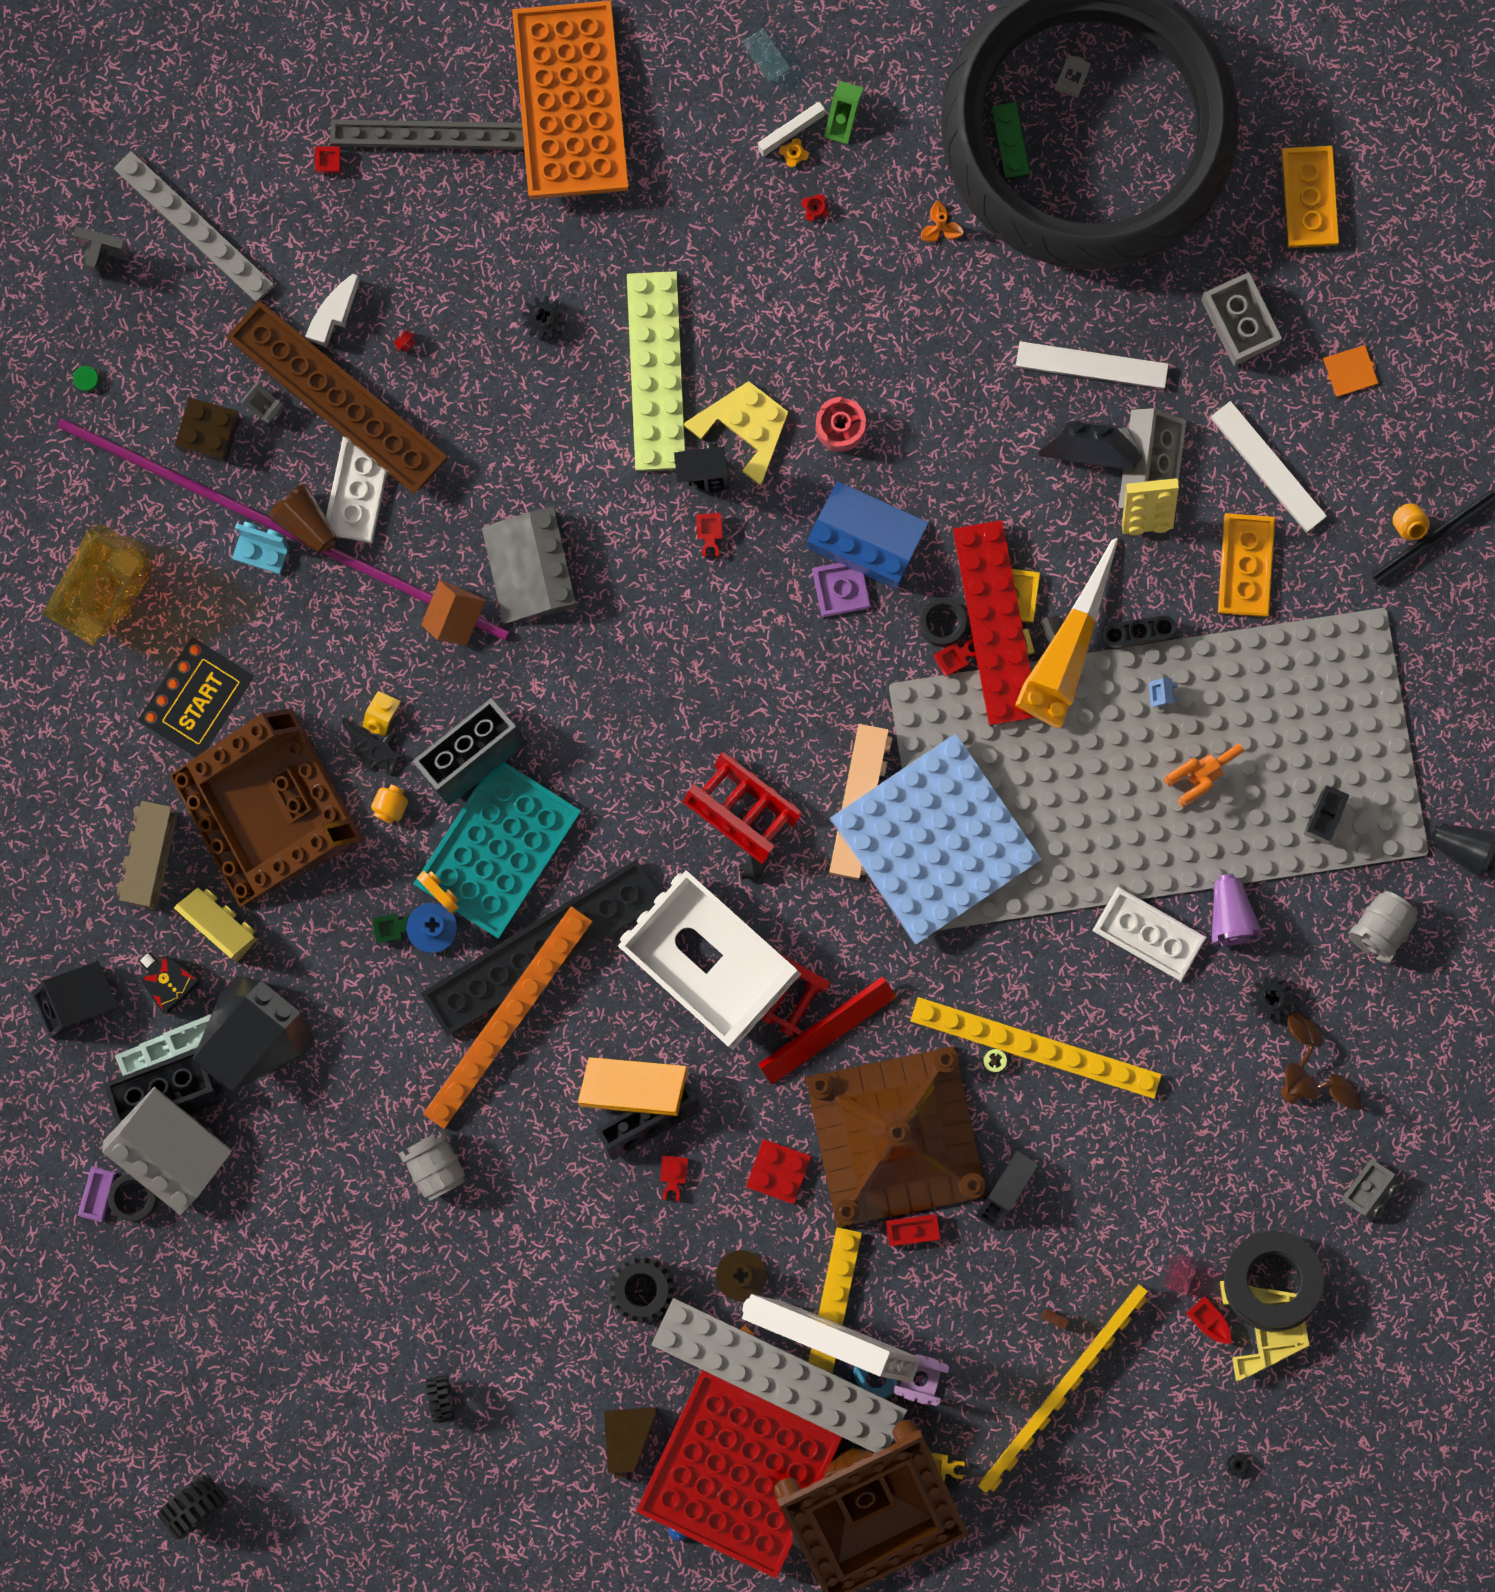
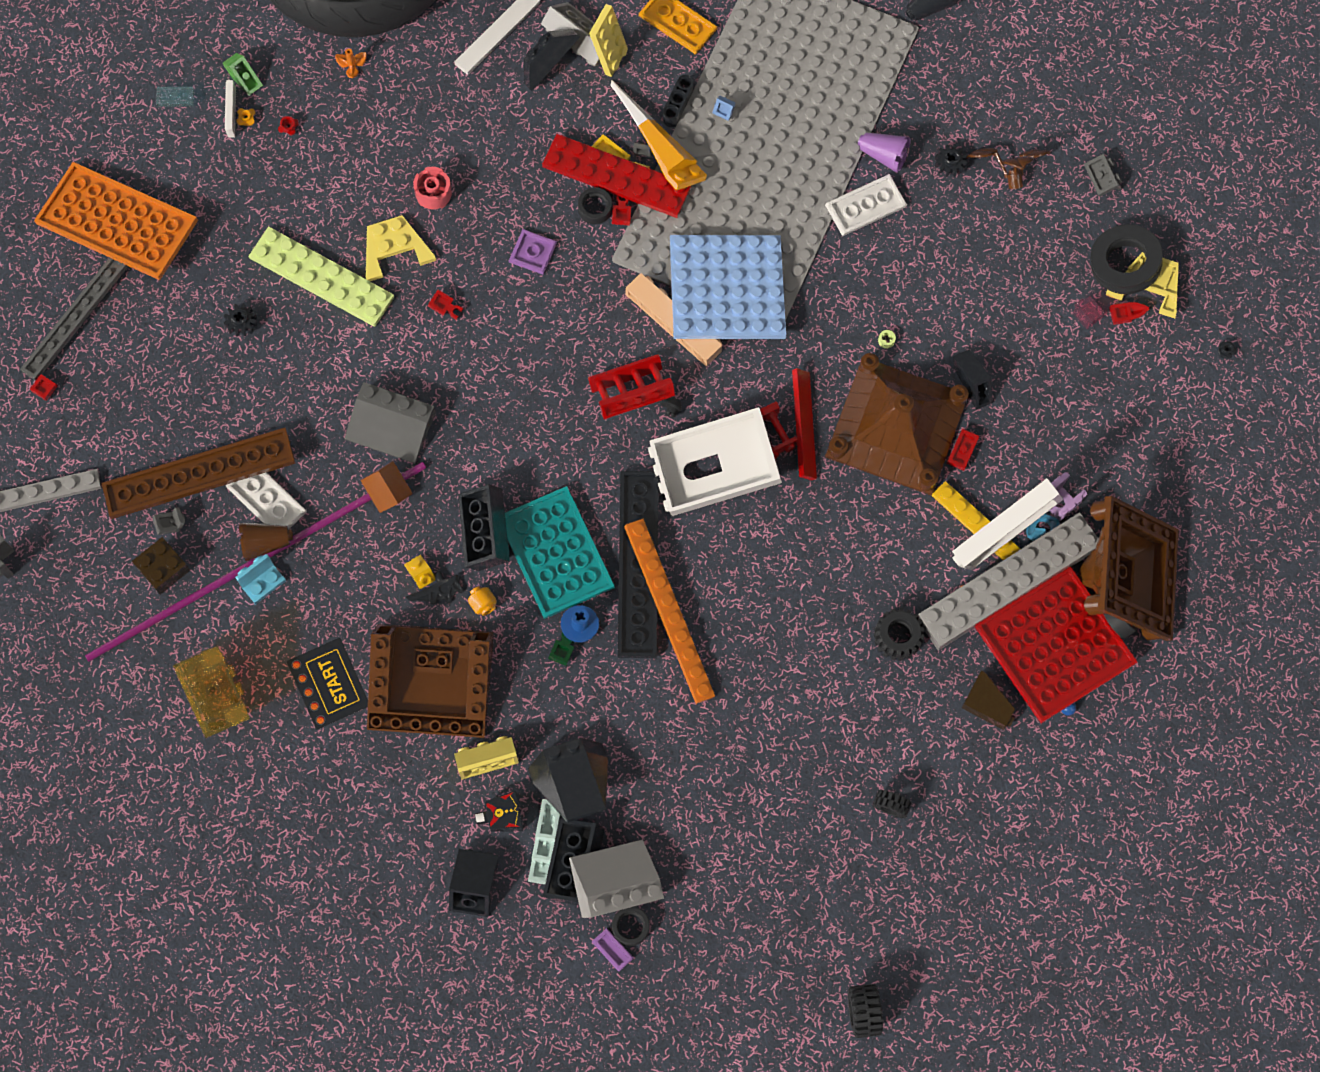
camera: 65 degrees left, 10 degrees down
green tile [73,366,99,392] -> none
dark tan brick [117,801,178,911] -> none
white slope [305,274,360,348] -> none
red plate [393,329,416,352] -> none
light grey piece [398,1129,465,1201] -> none
light orange plate [417,871,459,914] -> none
light orange tile [578,1057,688,1116] -> none
black brick [595,1081,701,1161] -> none
red plate [660,1156,688,1201] -> none
black wedge [674,444,729,493] -> none
dark brown piece [716,1250,766,1301] -> none
red plate [746,1139,811,1205] -> none
blue slope [806,481,929,589] -> none
yellow plate [910,997,1162,1099] -> none
yellow plate [977,1285,1148,1493] -> none
copper tile [1040,1309,1069,1330] -> none
orange plant [1163,743,1245,808] -> none
black brick [1303,785,1350,845] -> none
light grey piece [1348,891,1418,963] -> none

